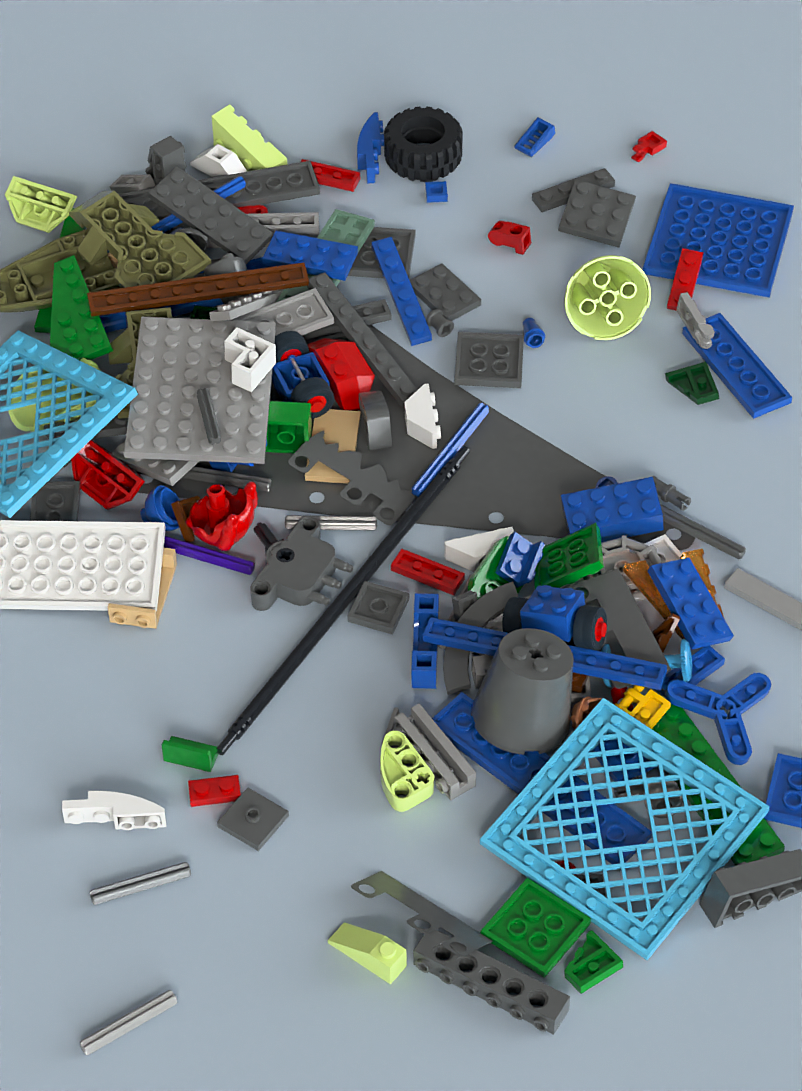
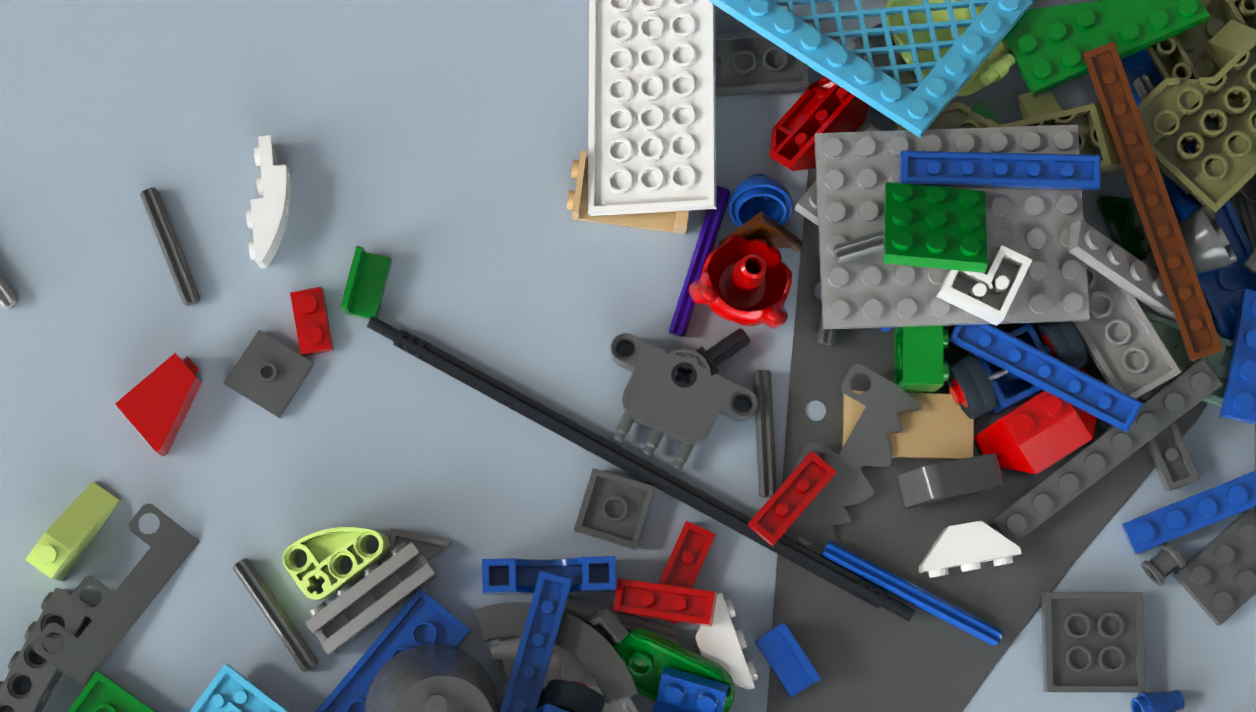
camera: 85 degrees right, 30 degrees up
none -> red slope [115,353,202,456]
none -> dark grey axle [233,558,318,672]
none -> red plate [613,578,717,627]
none -> red plate [748,451,837,547]
none -> blue panel [754,622,821,698]
none -> green plate [883,182,988,273]
none -> blue tile [899,151,1101,190]
none -> blue tile [949,324,1143,433]

